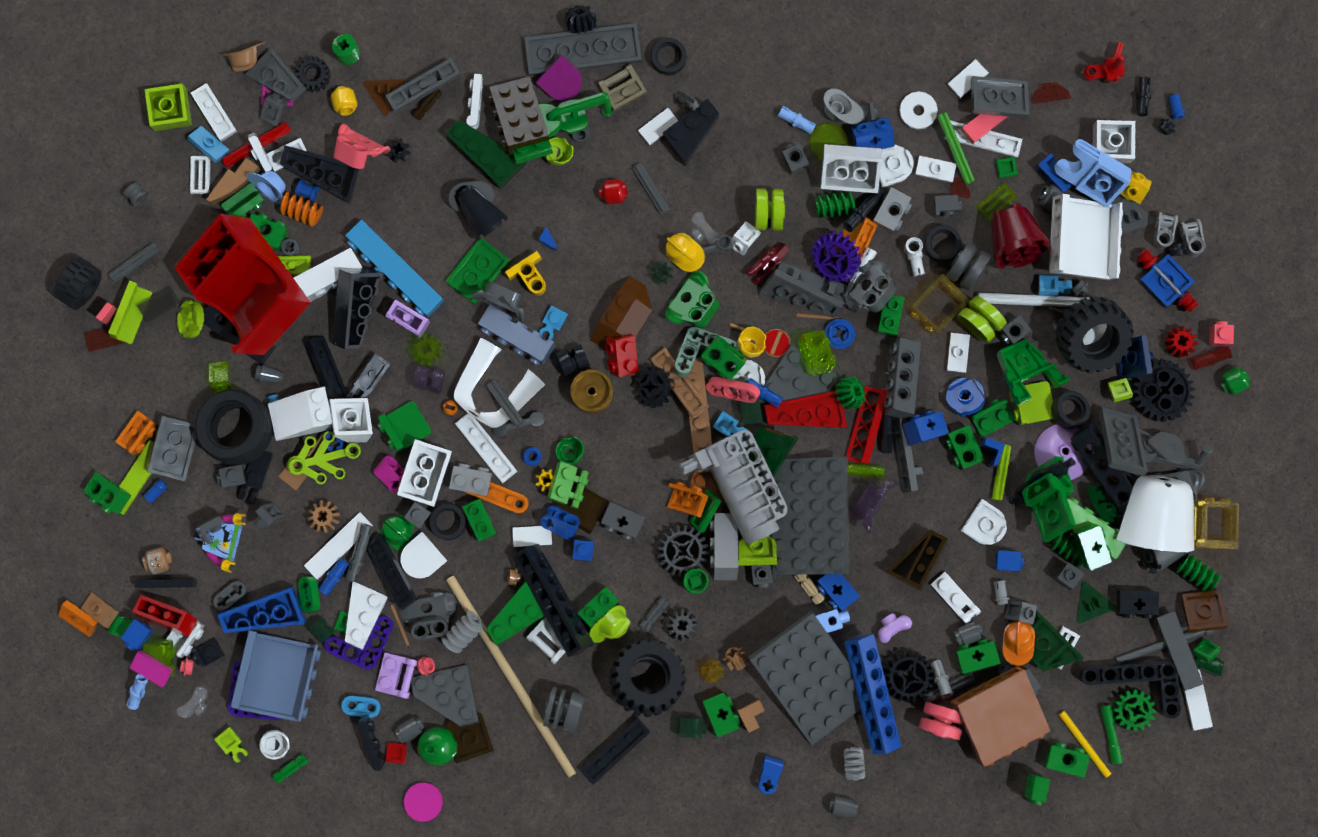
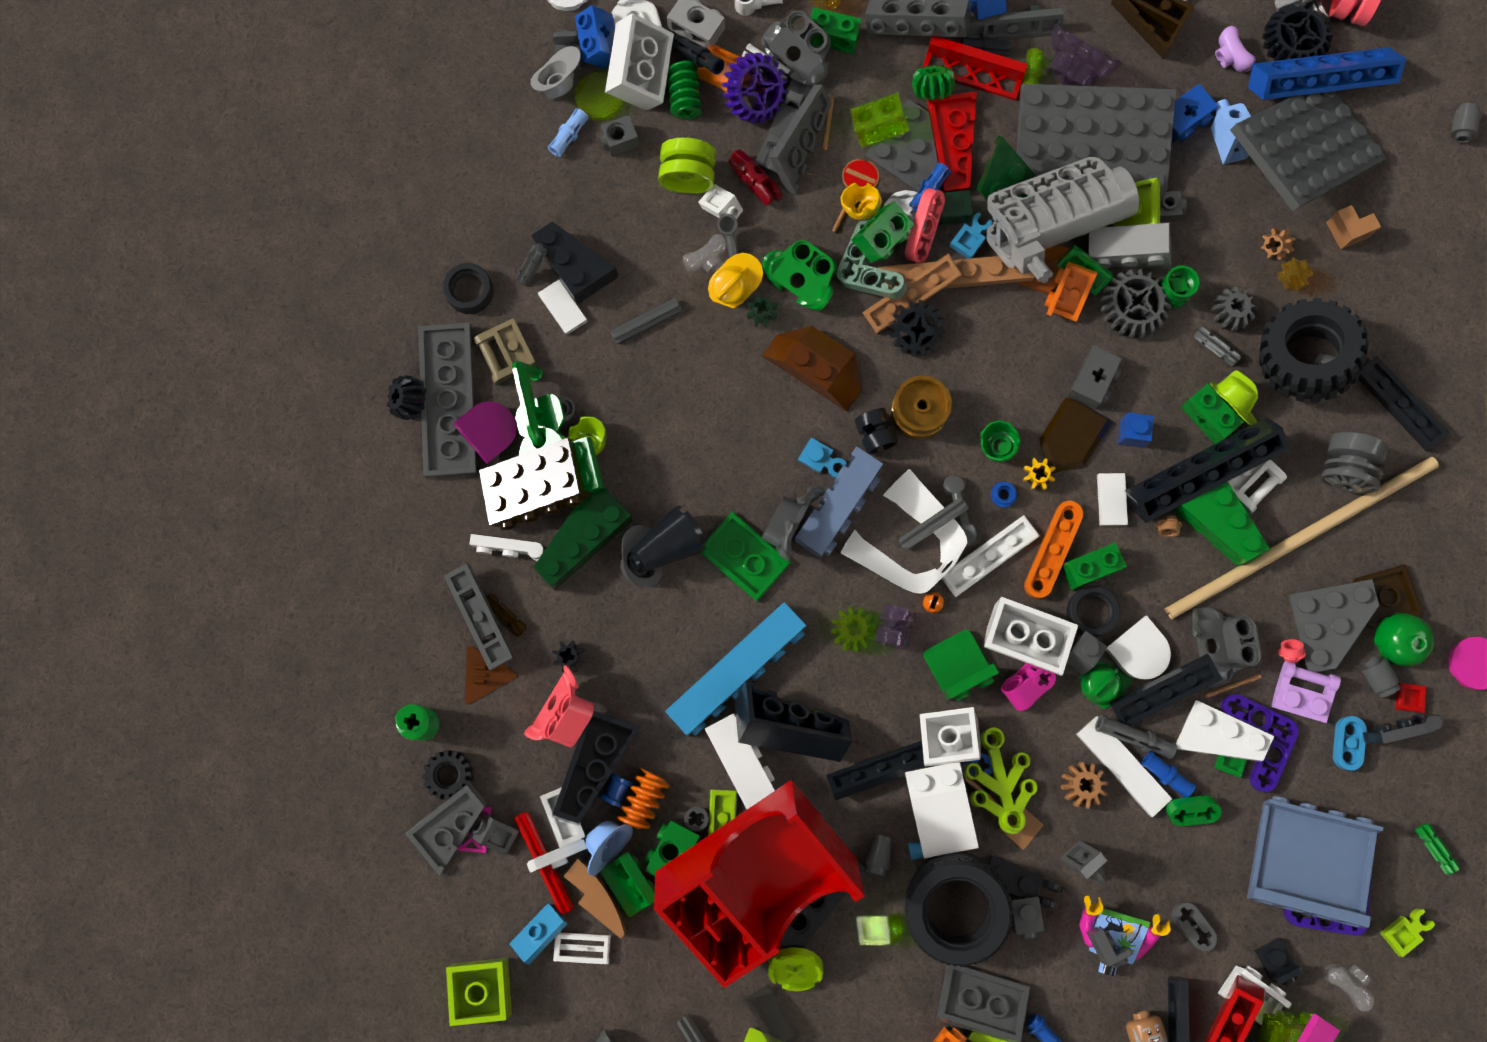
camera: 85 degrees left, 5 degrees down
coral plate [180,657,194,676] -> none
white plate [191,83,237,142] -> none
blue wedge [218,585,307,633] -> none
medium nougat piece [222,42,266,72] -> none
white hair [259,730,290,760] -> none
clear green wheel [308,617,336,645] -> none
yellow head [331,86,357,116] -> none
hinge [345,353,390,399] -> none
lavender brick [386,300,430,338] -> none
light grey piece [442,610,483,653] -> none
light grey bracket [449,463,493,496] -> none
yellow tile [505,251,546,296] -> none
blue slope [539,228,558,251] -> none
blue piece [540,505,580,539] -> none
bright green plate [547,462,589,509] -> none
red head [599,179,628,205] -> none
red bracket [605,334,639,377] -> none
clear green brick [679,717,707,739] -> none
green brick [702,692,741,738] -> none
blue piece [758,755,784,795] -> none
tan axle [794,575,825,605] -> none
blue gear [824,319,855,350] -> none
light grey gear [844,747,865,781] -> none

